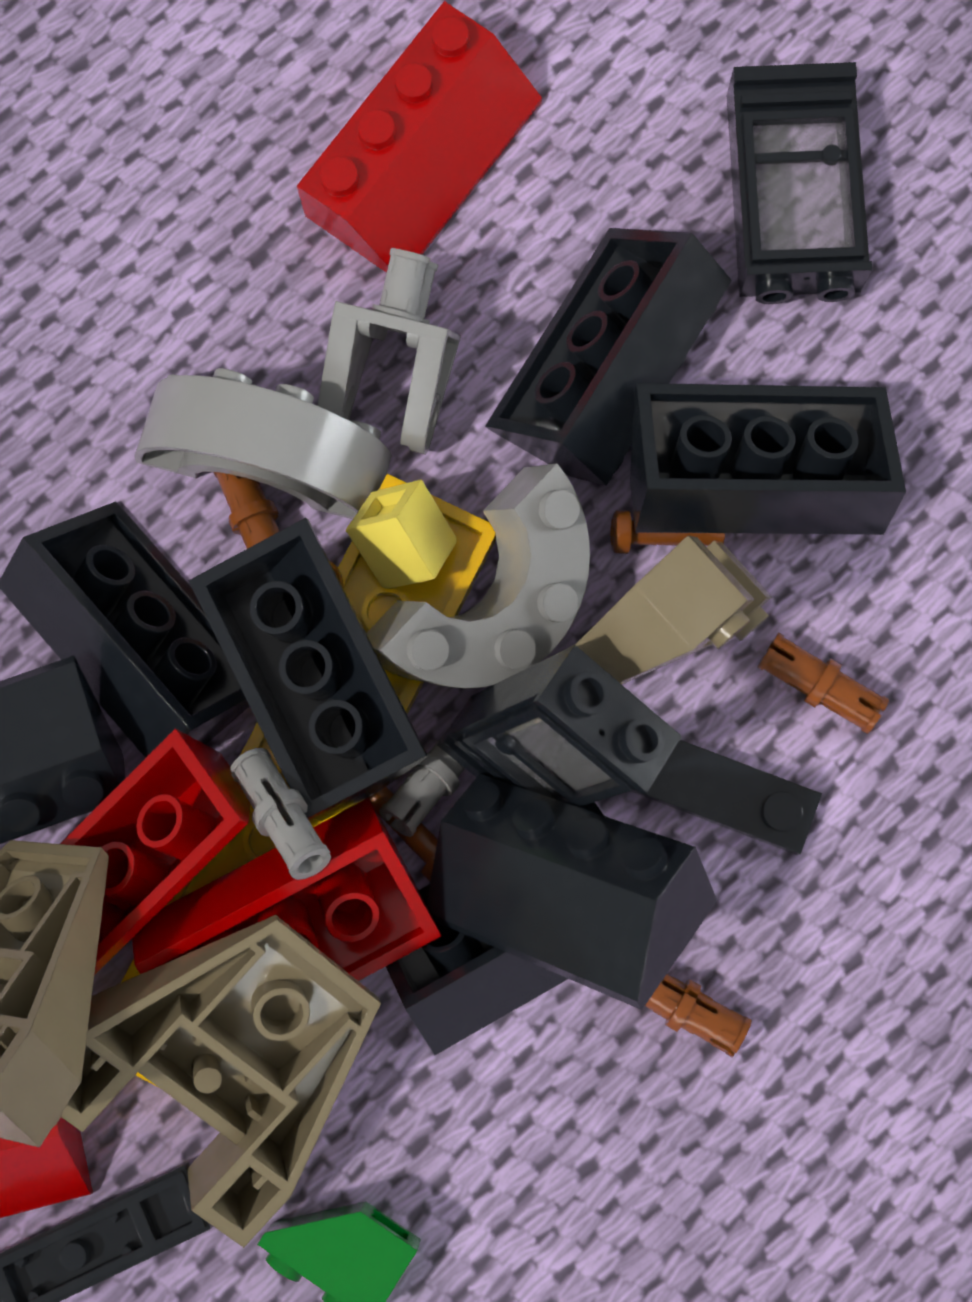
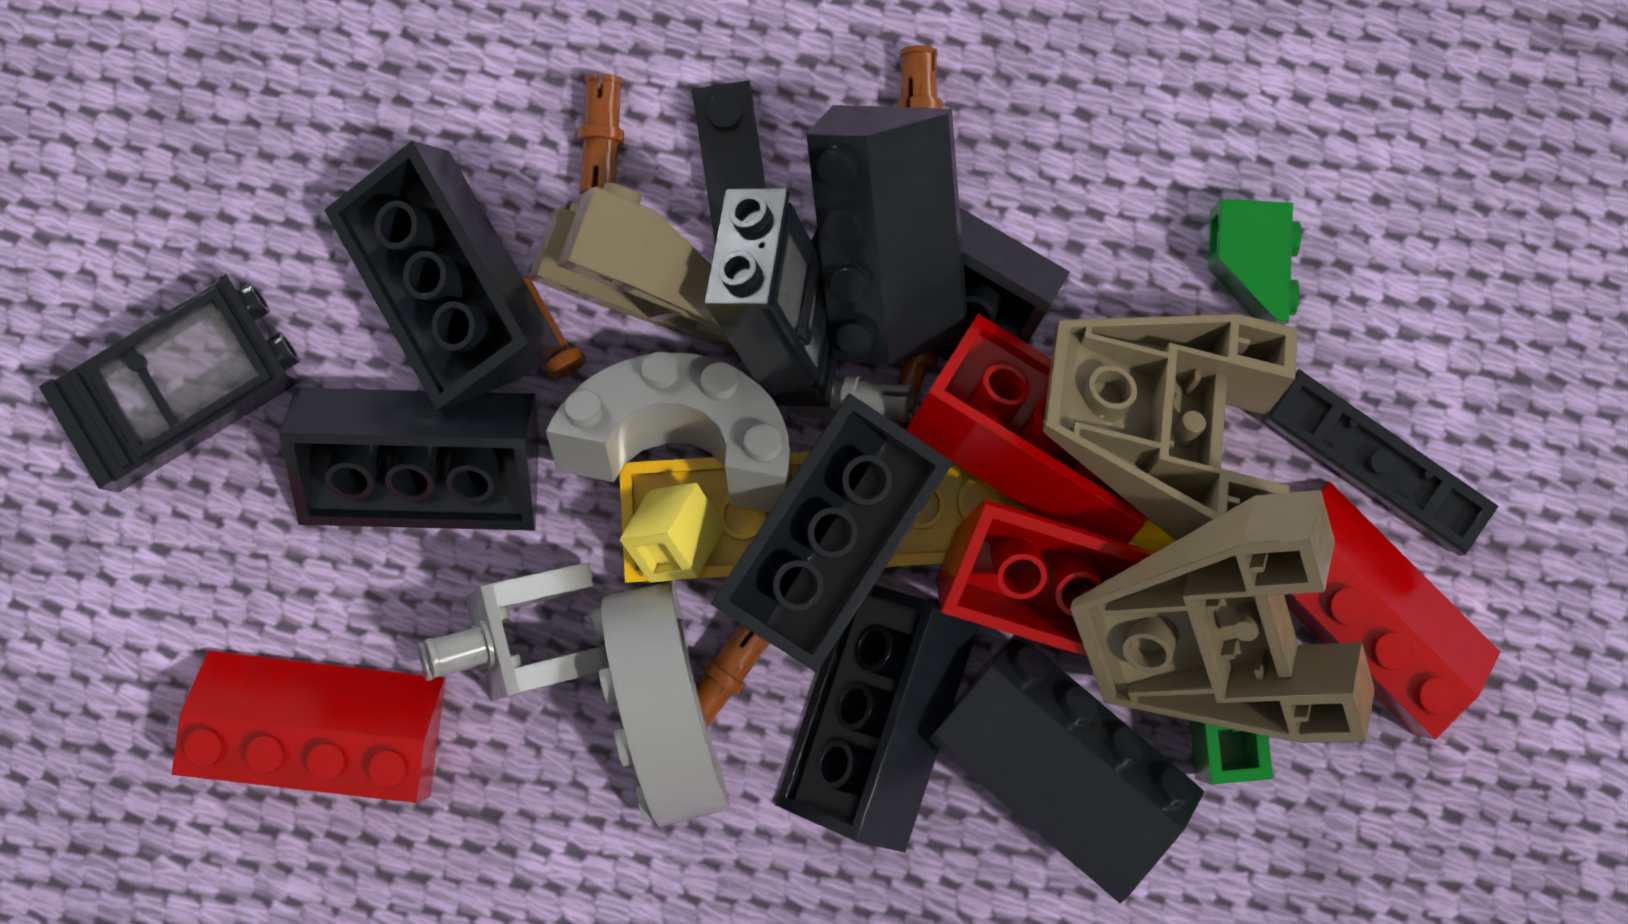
camera: 120 degrees left, 5 degrees up
light grey pin [230,748,331,880] -> none

